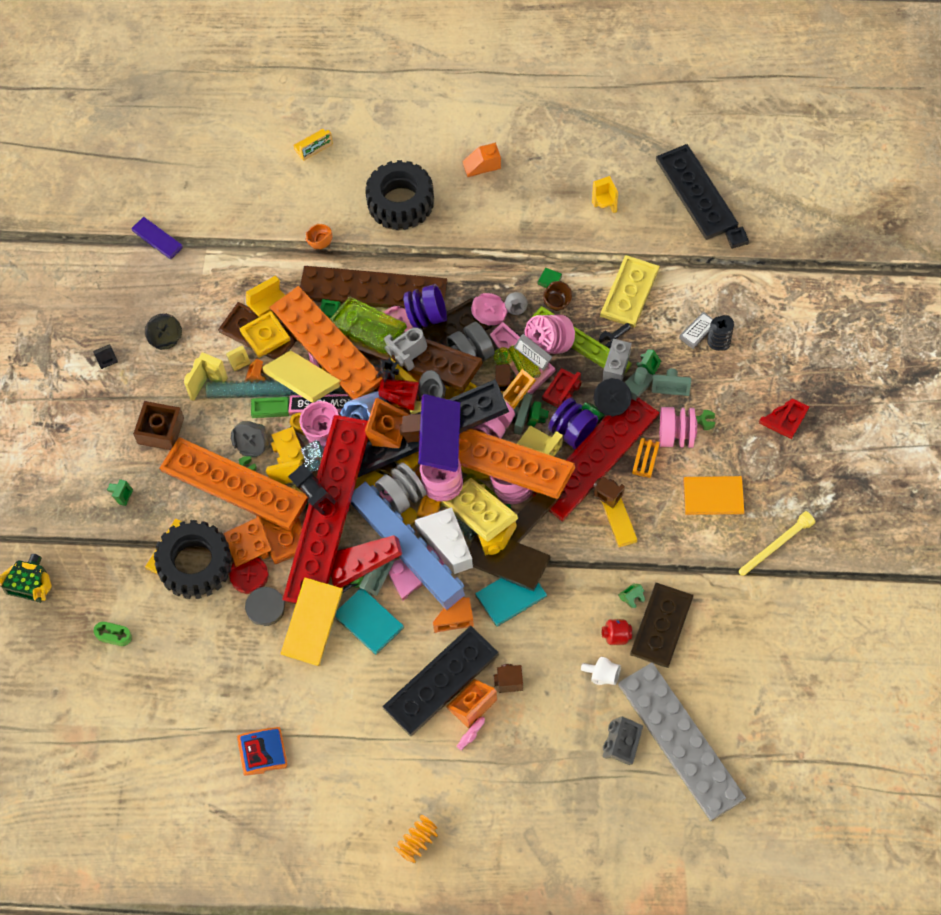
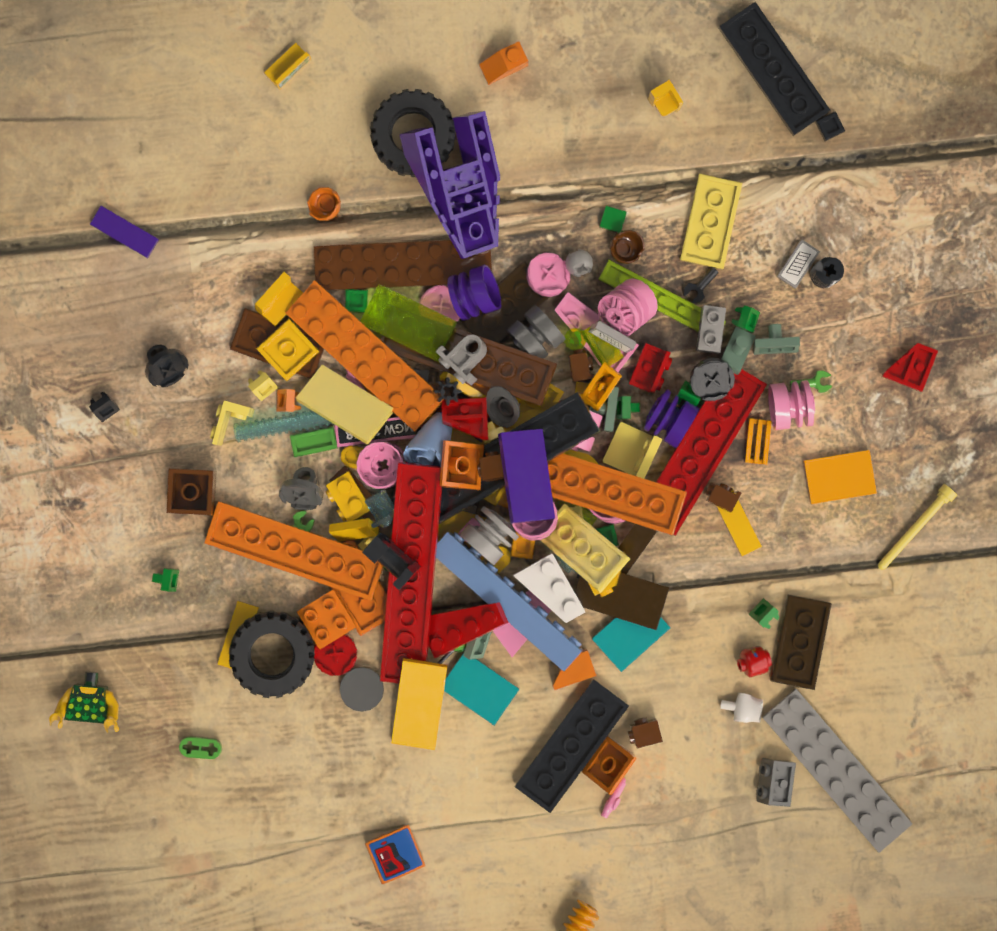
camera: 15 degrees left, 25 degrees up
none -> dark purple wedge [399,111,500,259]

